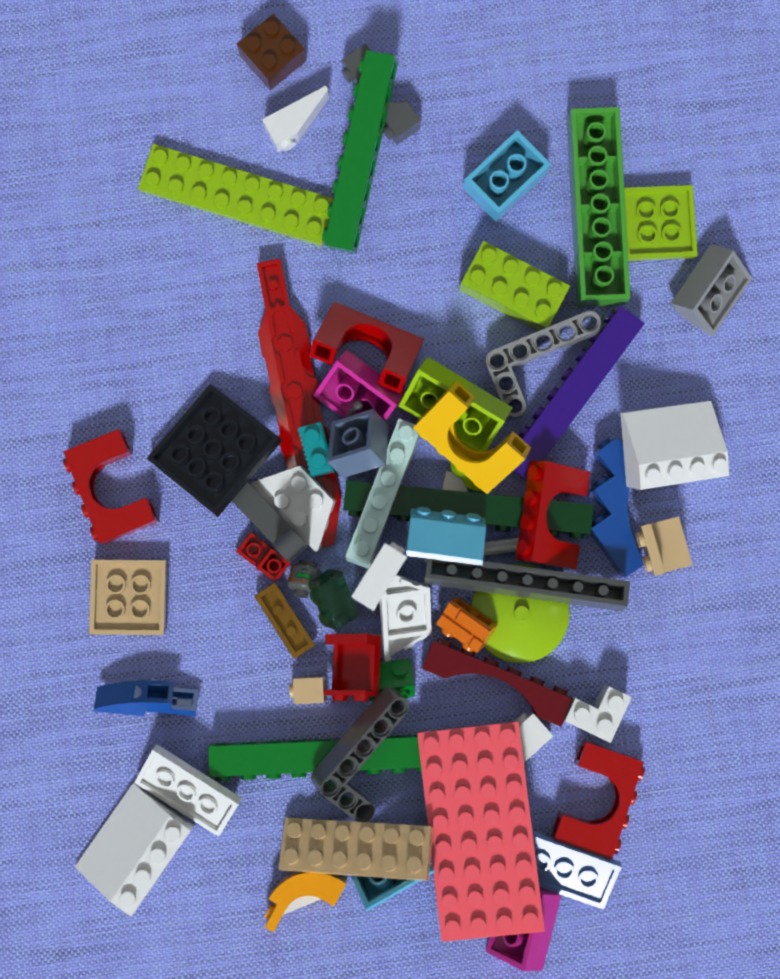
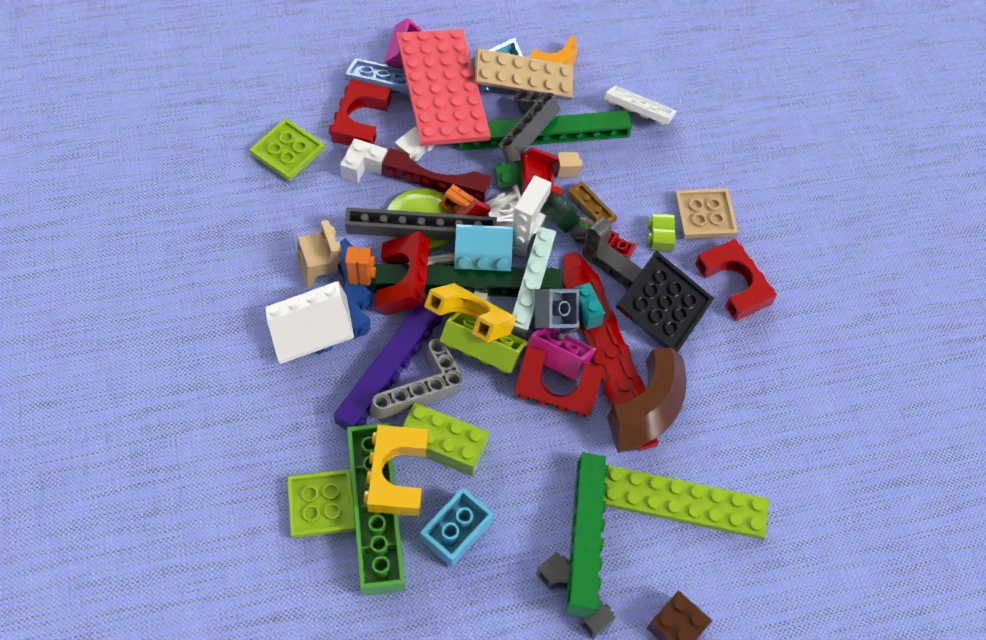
camera: 175 degrees right, 25 degrees down
white slope [75,783,195,916] -> none
blue slope [94,680,199,716] -> none
white wing [250,466,336,552] -> none
white slope [262,86,329,152] -> none
light grey slope [671,244,752,337] -> none
none -> lime plate [249,118,326,181]
none -> orange brick [345,246,376,285]
none -> yellow arch [364,425,428,516]
none -> red slope [456,199,491,216]
none -> reddish brown brick [607,347,686,453]
none -> lime brick [647,213,675,252]

